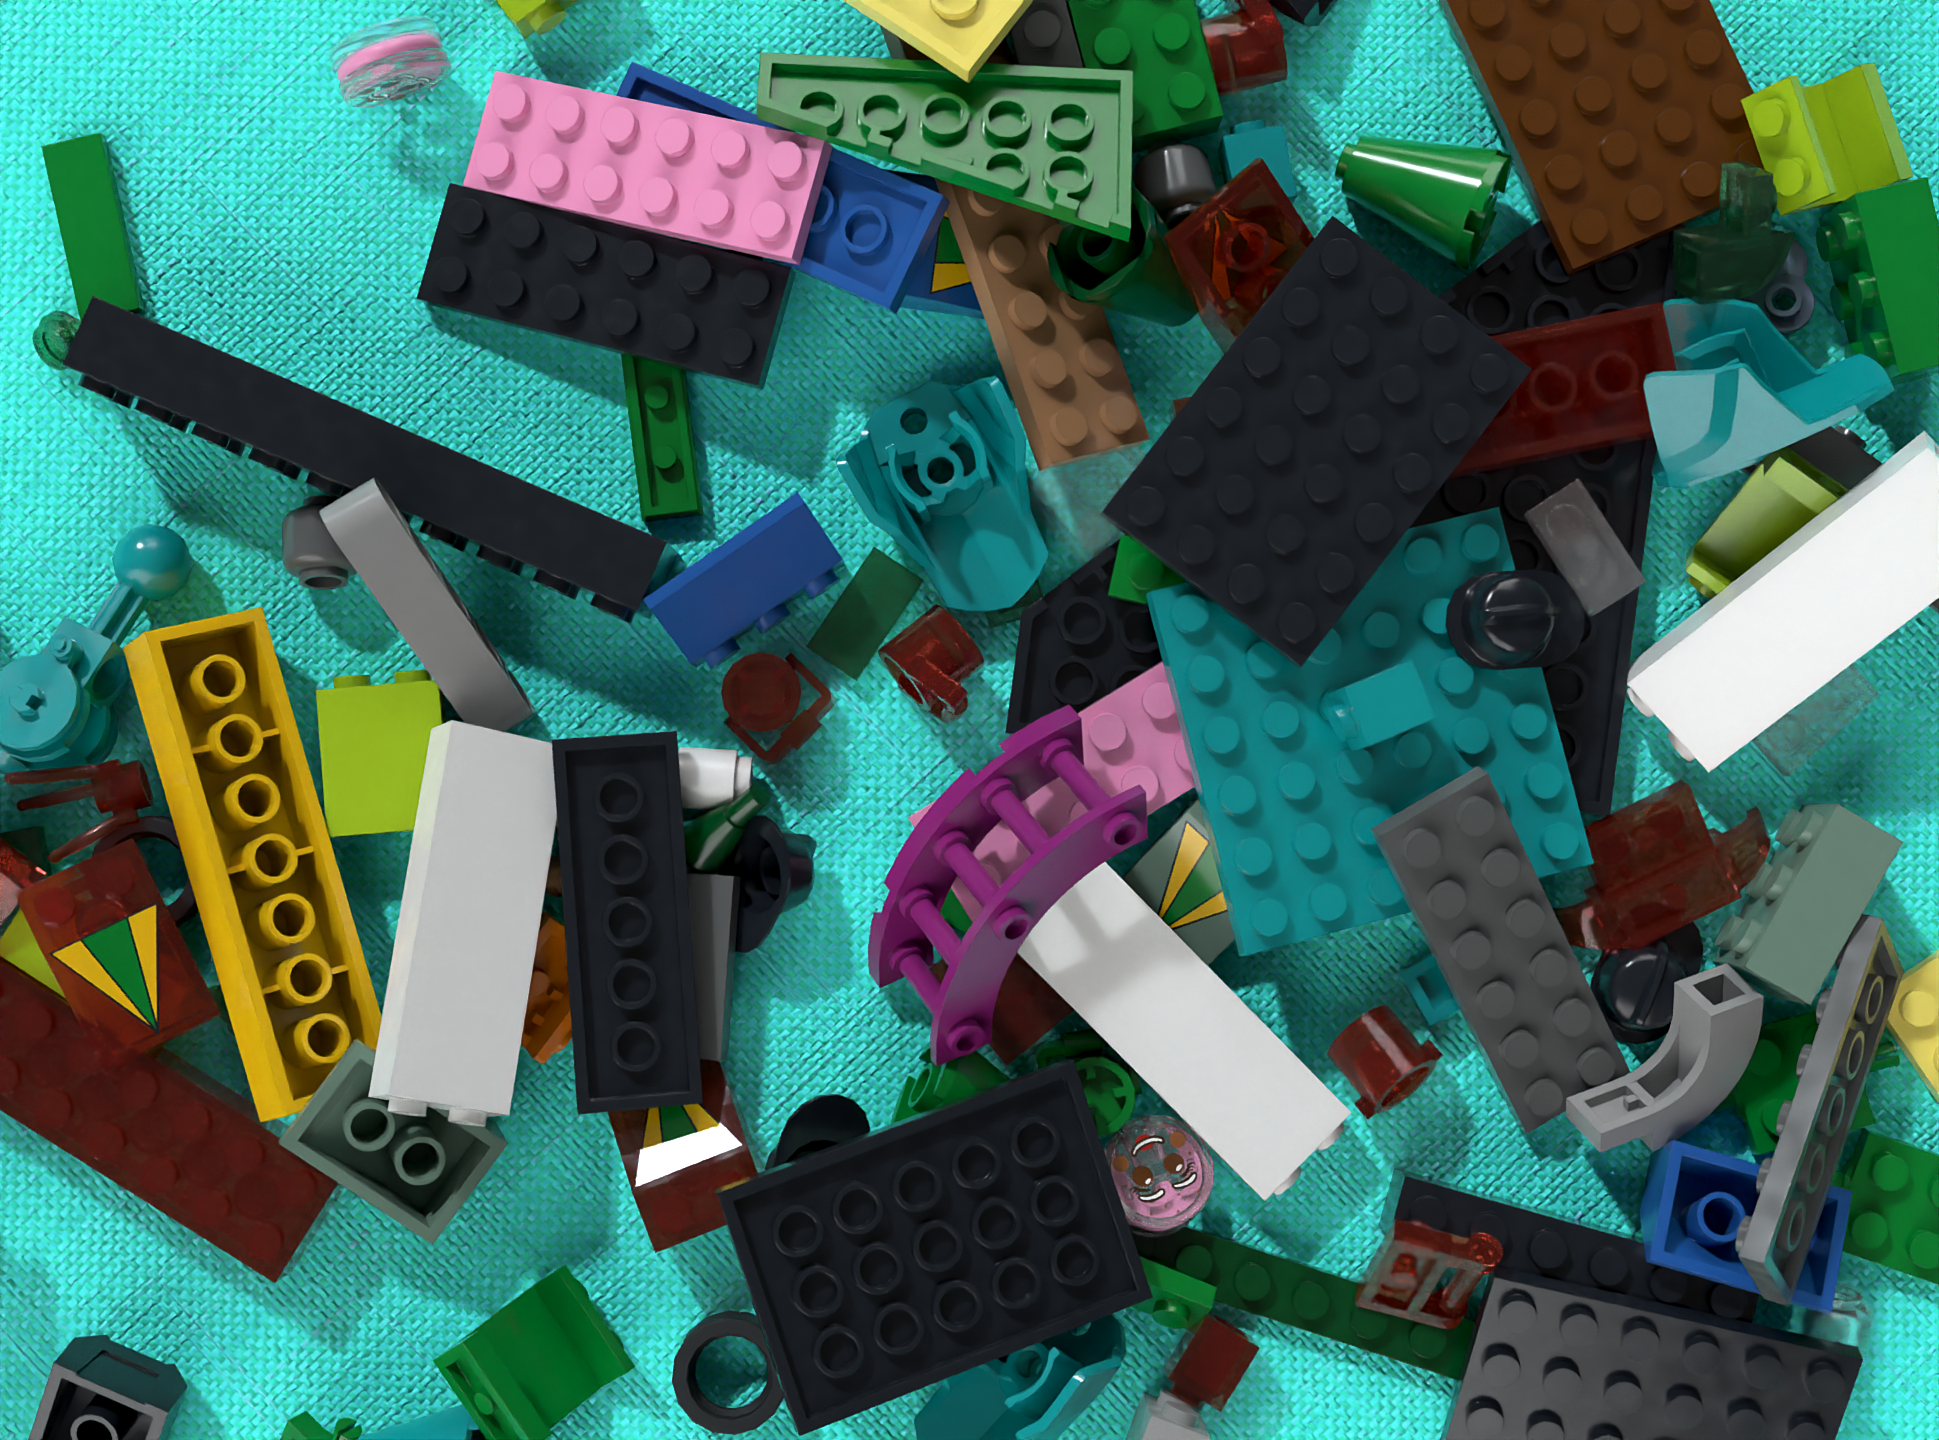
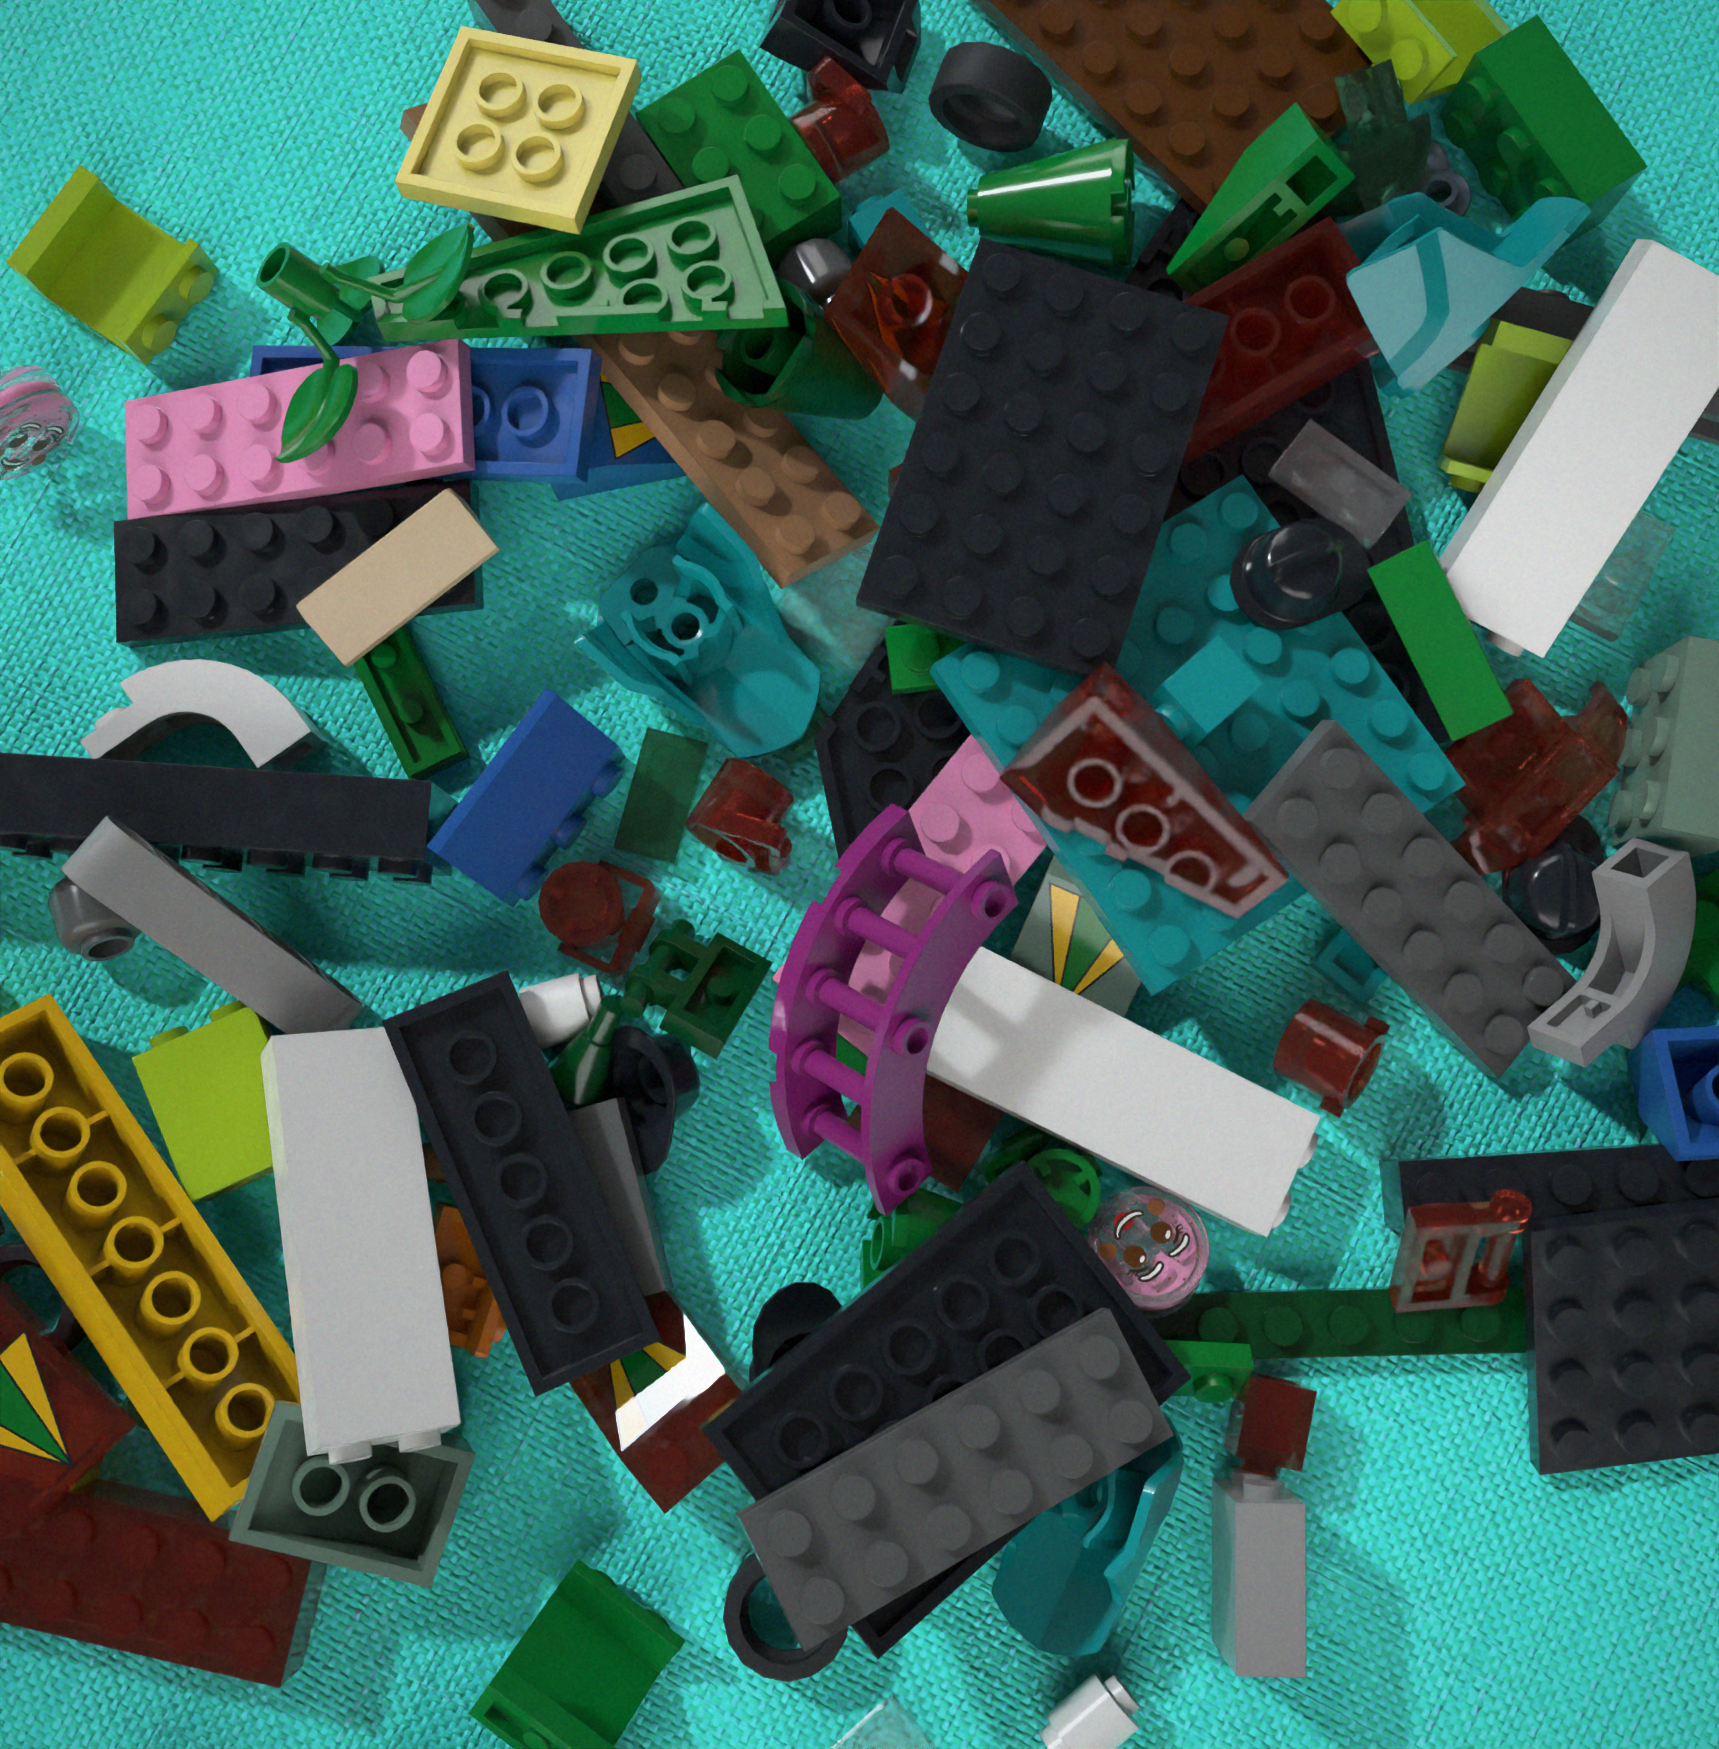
camera: 10 degrees left, 5 degrees down
none -> white arch [80,659,328,772]
none -> green plant [256,223,475,463]
none -> tan slope [296,488,500,667]
none -> dark green plate [619,919,773,1060]
none -> dark grey plate [735,1308,1174,1652]
none -> black tyre [928,42,1053,152]
none -> clear red wedge [999,662,1289,919]
none -> green slope [1166,102,1356,310]
none -> green tile [1367,539,1514,742]

